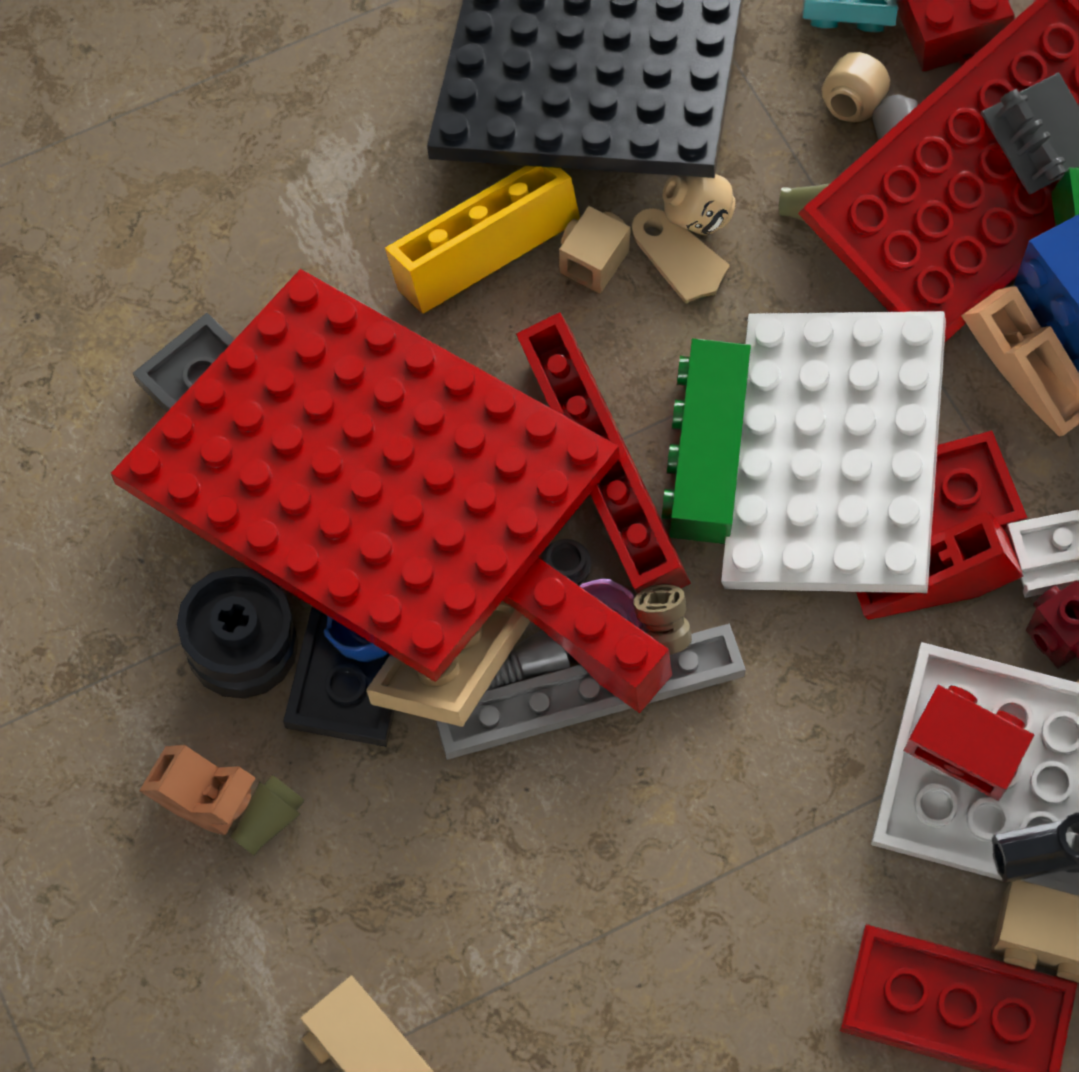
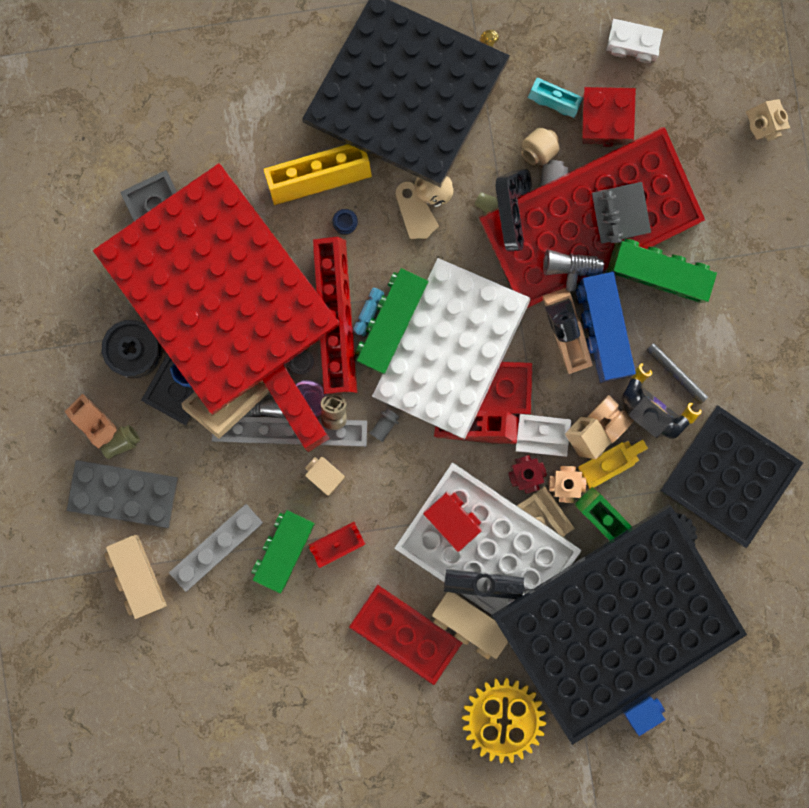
camera: 15 degrees right, 20 degrees up
tan brick [559,206,630,294] -> none
none -> dark grey plate [67,460,178,528]
none -> light grey plate [169,504,263,592]
none -> green brick [251,510,316,594]
none -> tan brick [305,456,346,496]
none -> red hinge [309,522,366,568]
none -> dark blue plate [332,209,358,235]
none -> medium azure axle [353,288,384,337]
none -> dark grey pin [370,408,400,442]
none -> black beam [495,169,532,252]
none -> flat silver piece [543,249,604,291]
none -> black leg [545,299,580,342]

